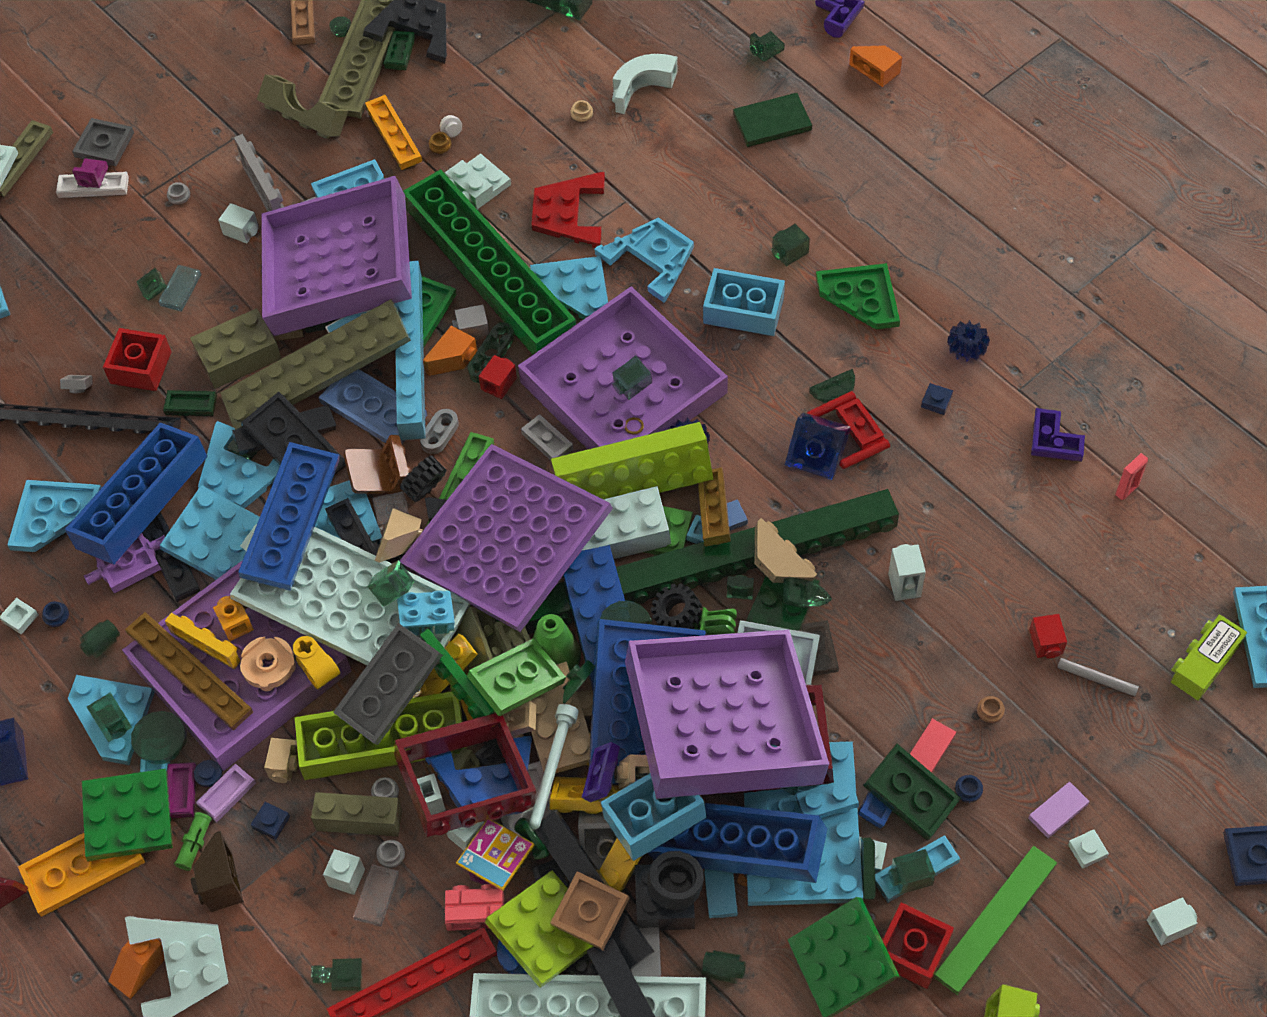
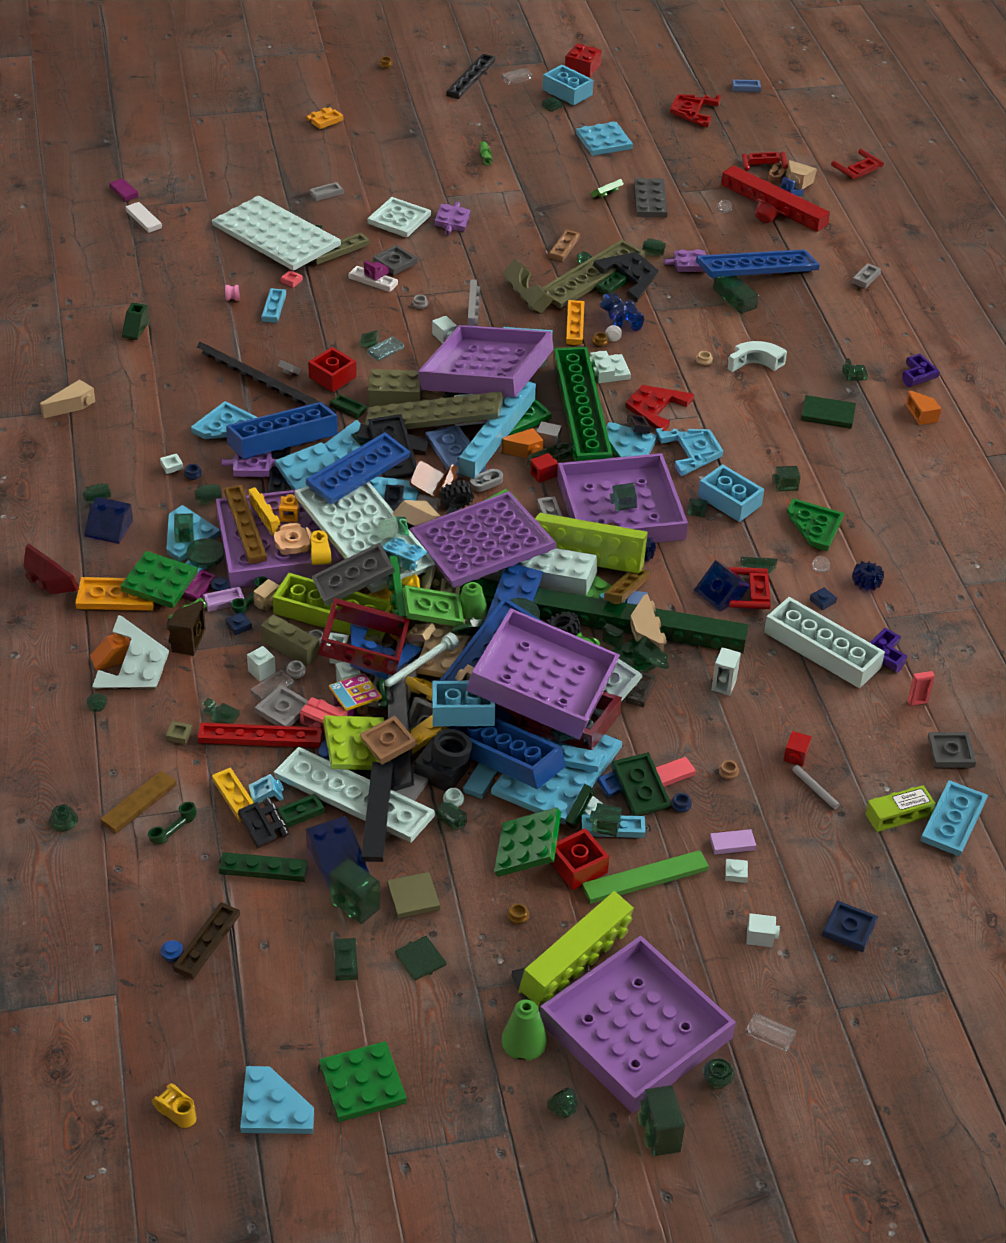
camera: 25 degrees right, 15 degrees down
dark purple plate [582,742,620,803] -> none
none -> dark green bar [231,576,268,613]
none -> light grey plate [255,685,308,726]
none -> light aqua plate [367,197,431,237]
none -> medium lavender plate [434,201,471,236]
none -> light aqua plate [443,788,464,808]
none -> clear blue animal [599,293,644,331]
none -> black tile [627,414,651,434]
none -> clear green plate [687,498,707,517]
none -> light aqua brick [764,597,885,689]
none -> clear plate [812,556,830,573]
none -> dark grey plate [927,732,976,768]

